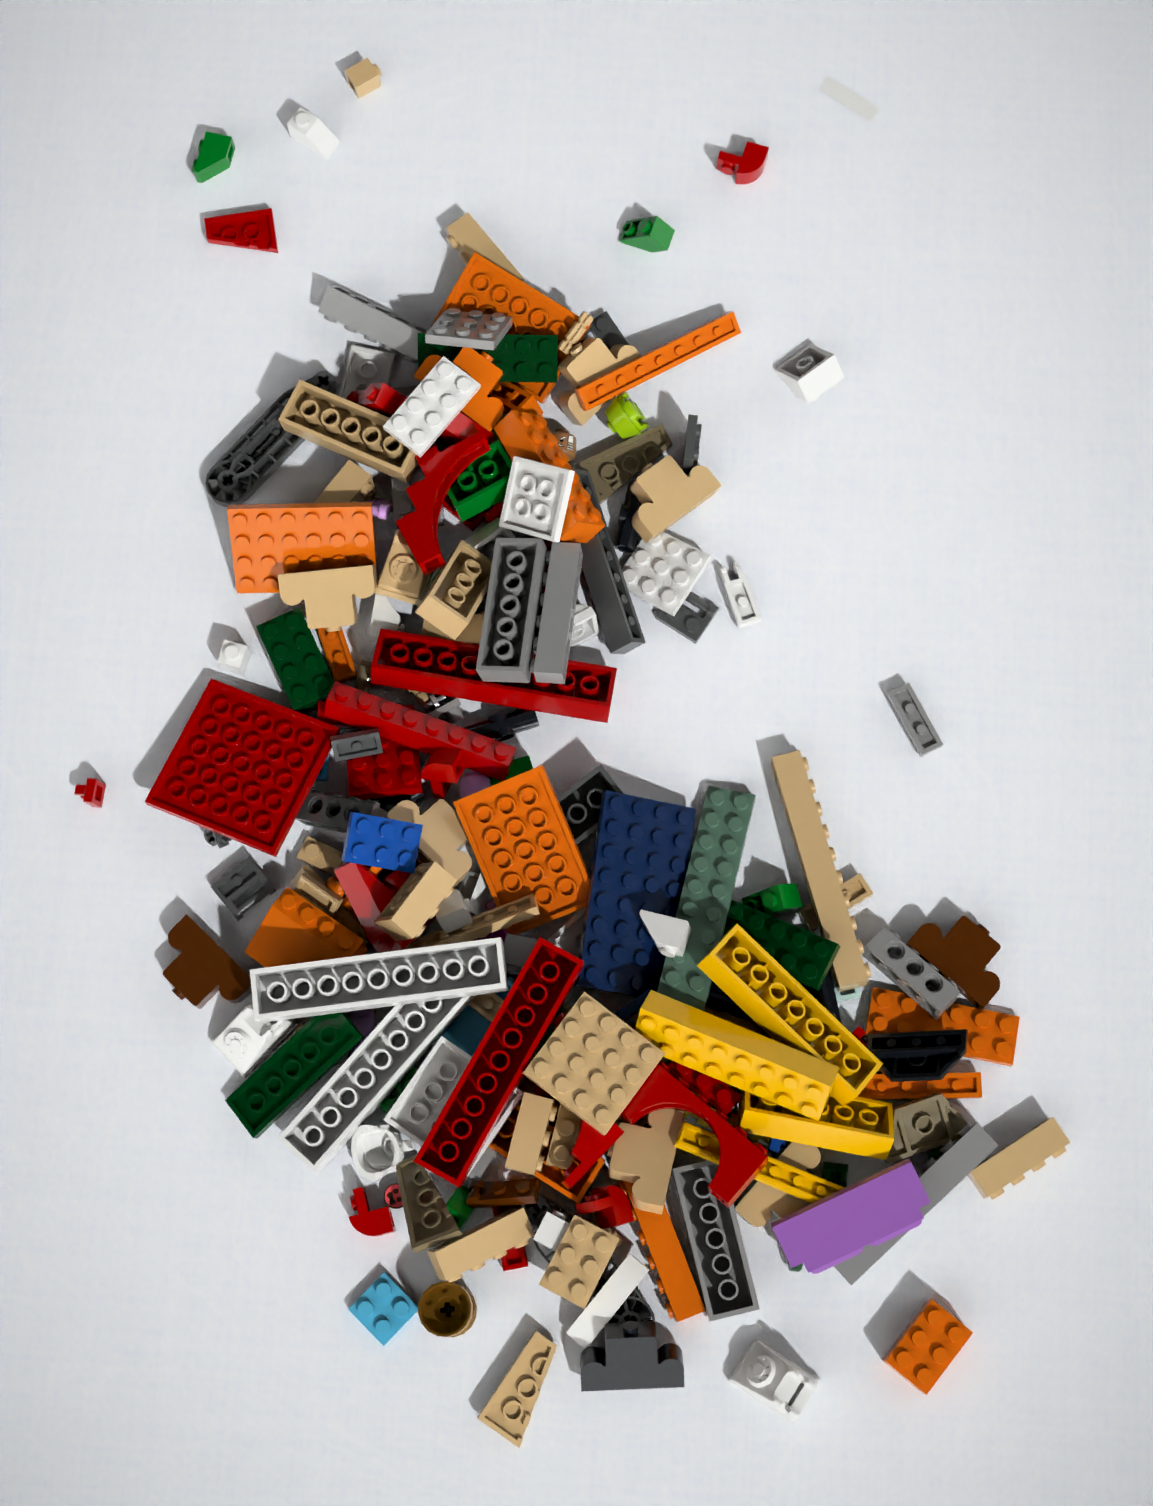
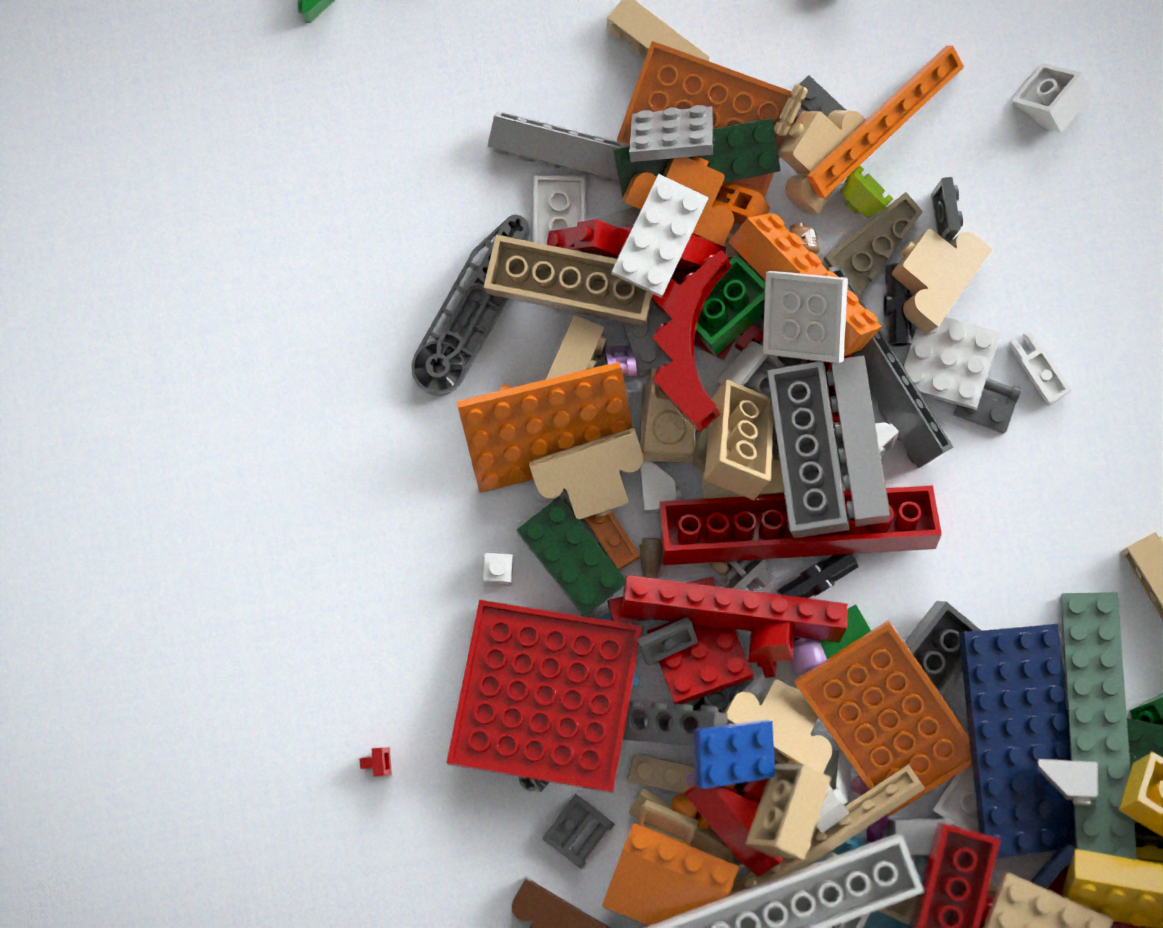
camera: 20 degrees left, 5 degrees up
red wing [204,208,279,253] -> none

